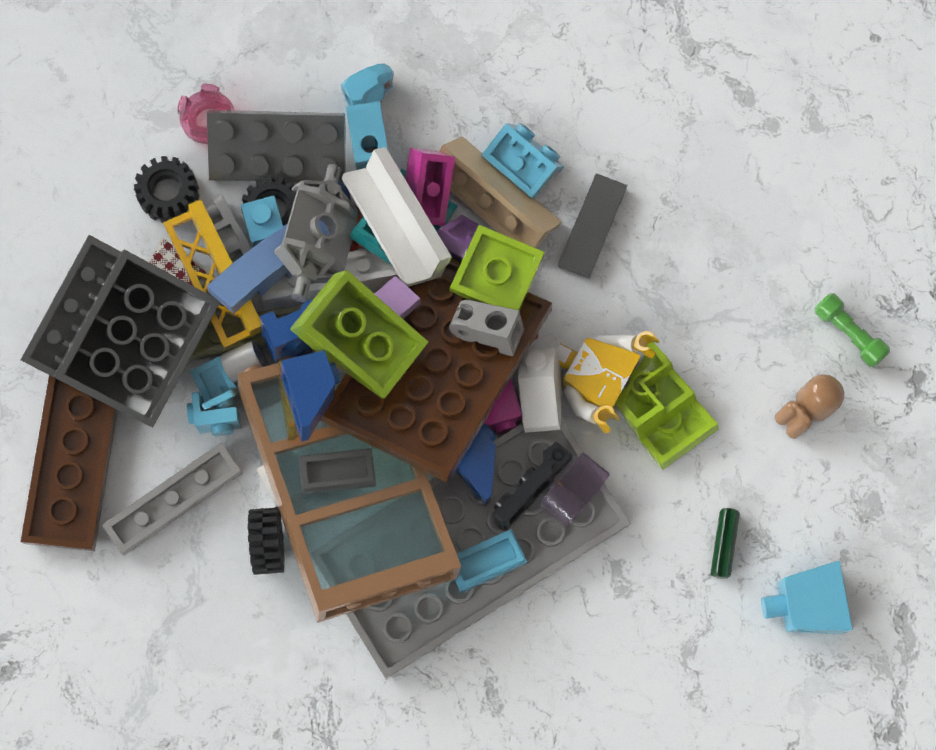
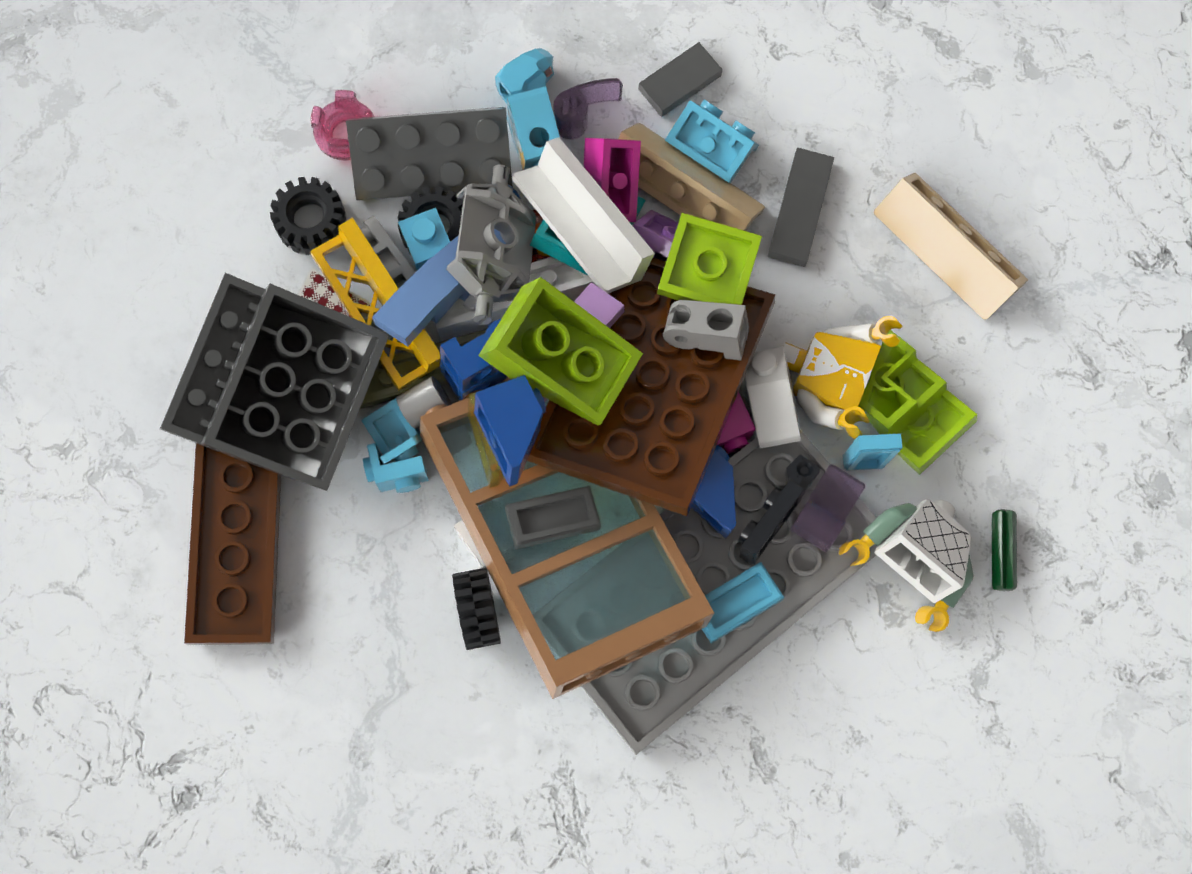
camera: 10 degrees left, 0 degrees up
light grey plate [102,443,243,556] -> none
medium azure torso [761,561,853,634] -> none
medium nougat piece [775,374,845,439] -> none
bright green piece [815,293,890,367] -> none
none -> clear purple panel [553,78,623,140]
none -> dark grey tile [638,42,723,117]
none -> white torso [839,499,974,632]
none -> medium azure tile [842,434,902,471]
none -> panel [874,173,1028,320]

